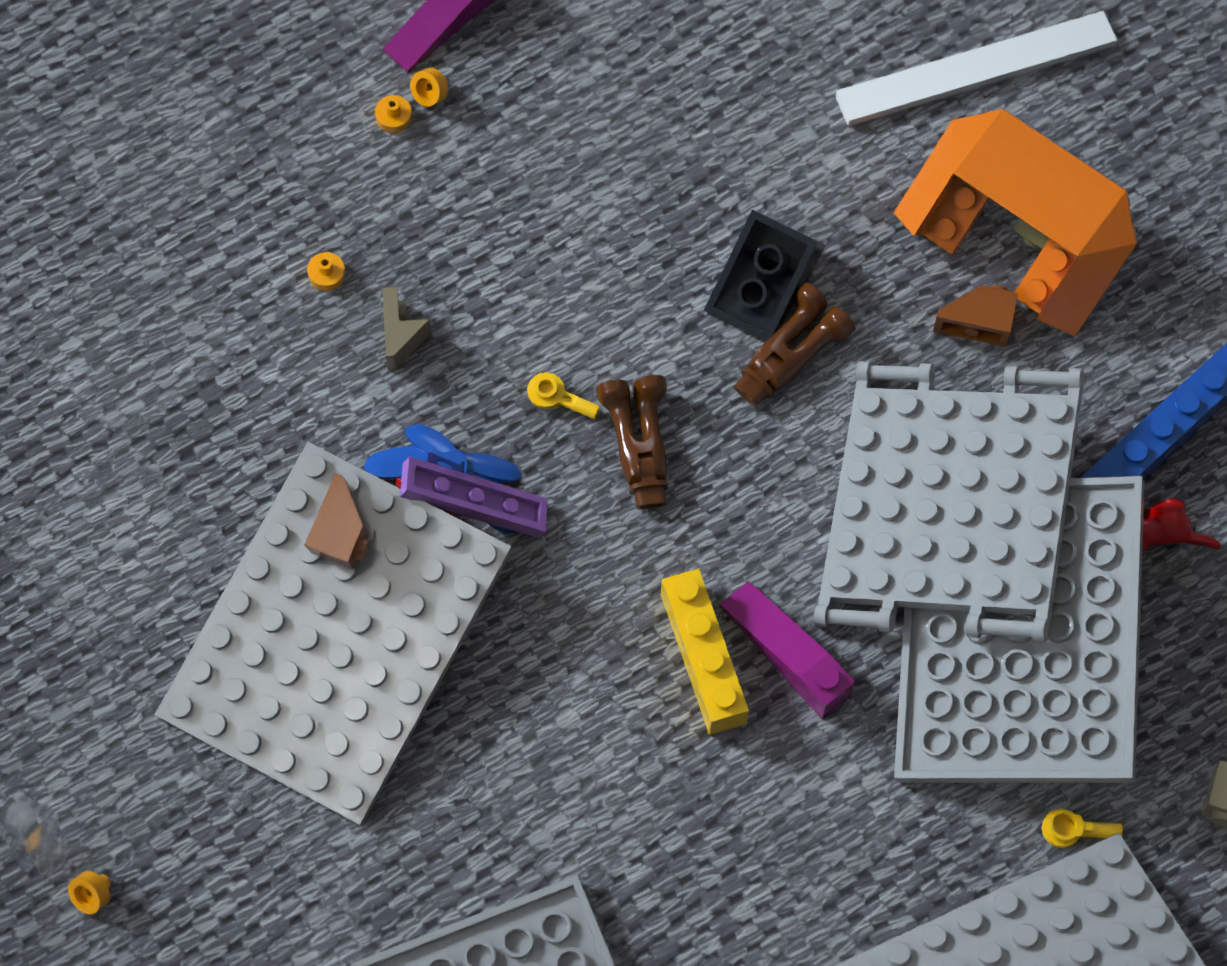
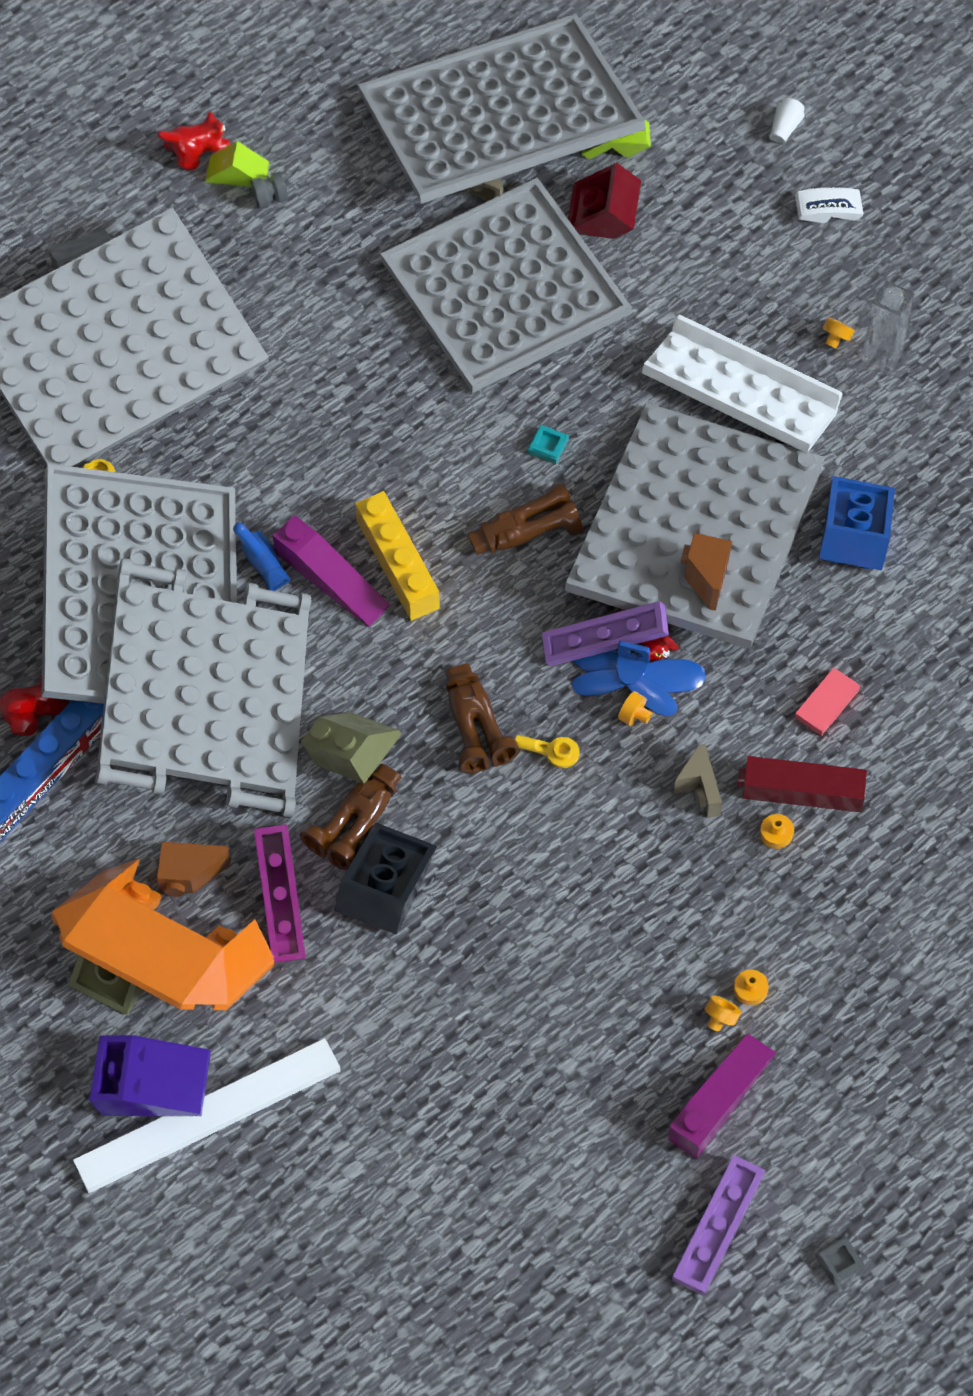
camera: 175 degrees right, 5 degrees down
none -> dark purple slope [89,1035,211,1116]
none -> blue piece [233,522,291,591]
none -> magenta slope [254,824,306,963]
none -> olive slope [301,712,401,783]
none -> reddish brown piece [468,481,584,555]
none -> teal tile [527,424,569,464]
none -> light orange tile [618,691,652,726]
none -> white bracket [642,315,842,453]
none -> dark red brick [737,756,867,813]
none -> coral tile [795,668,860,736]
none -> blue slope [819,476,895,571]

